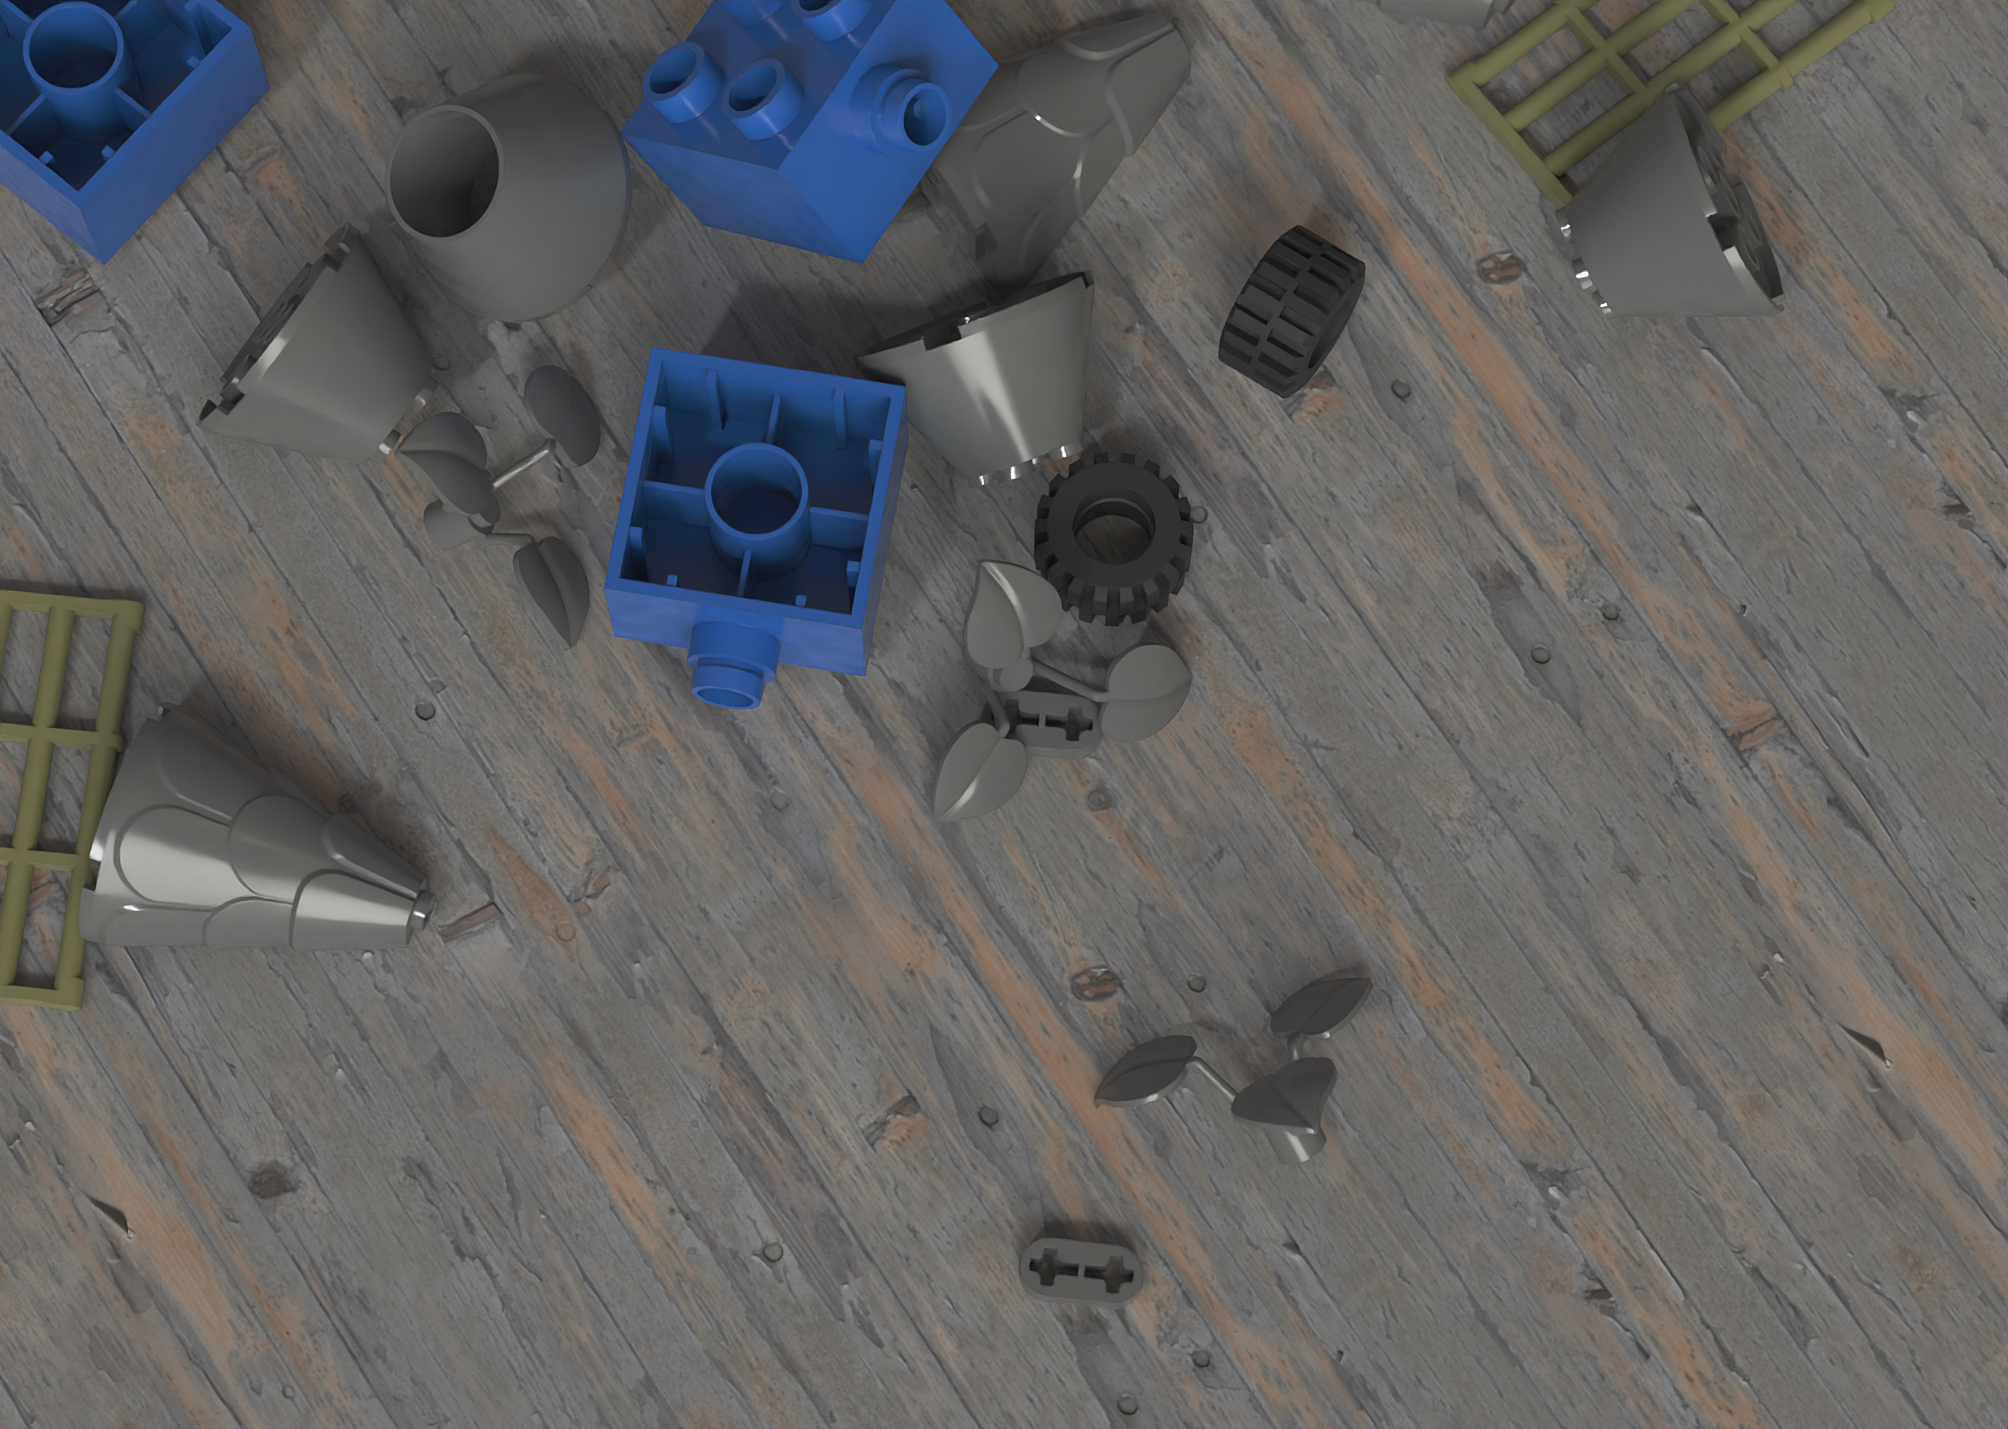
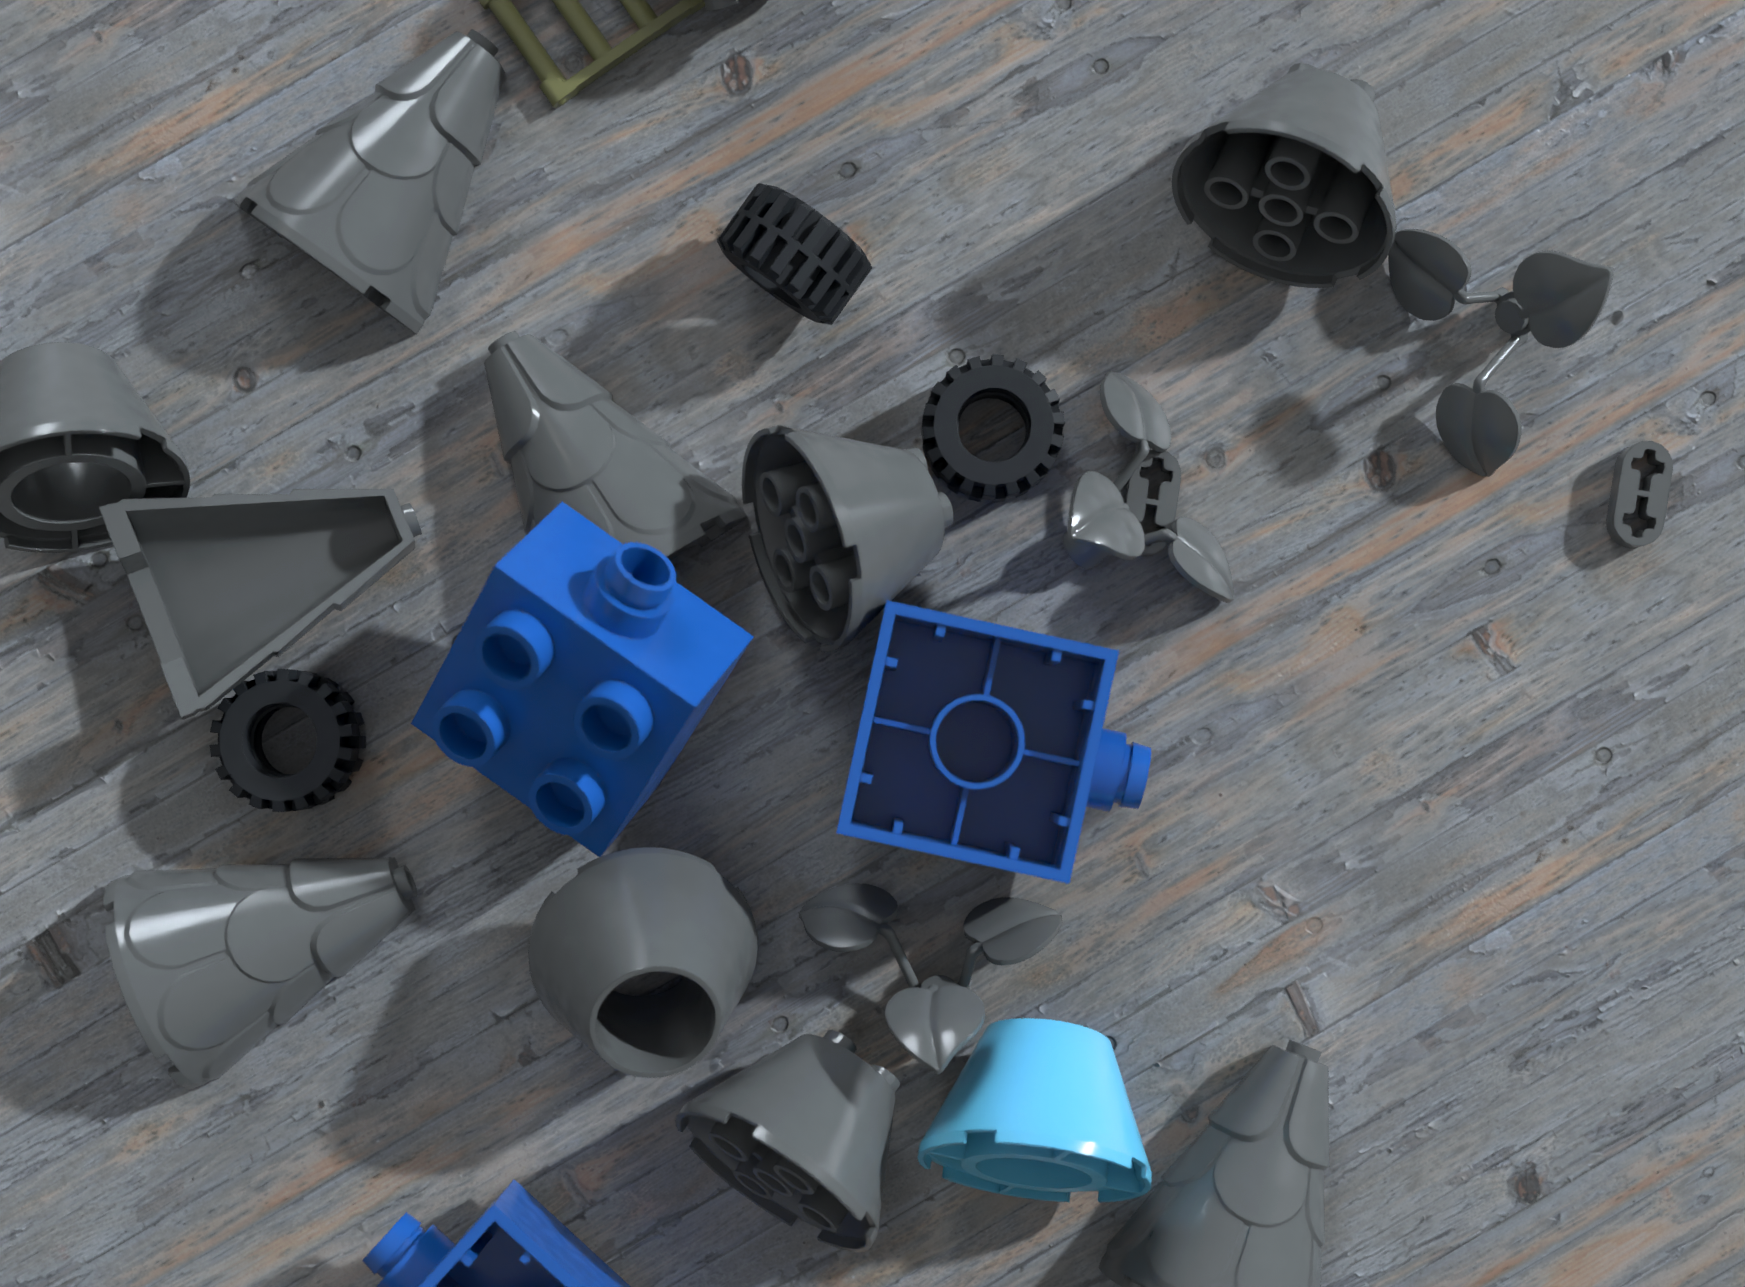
camera: 85 degrees left, 15 degrees up
none -> medium azure cone [918,1018,1152,1203]
none -> dark grey cone [1172,63,1397,288]

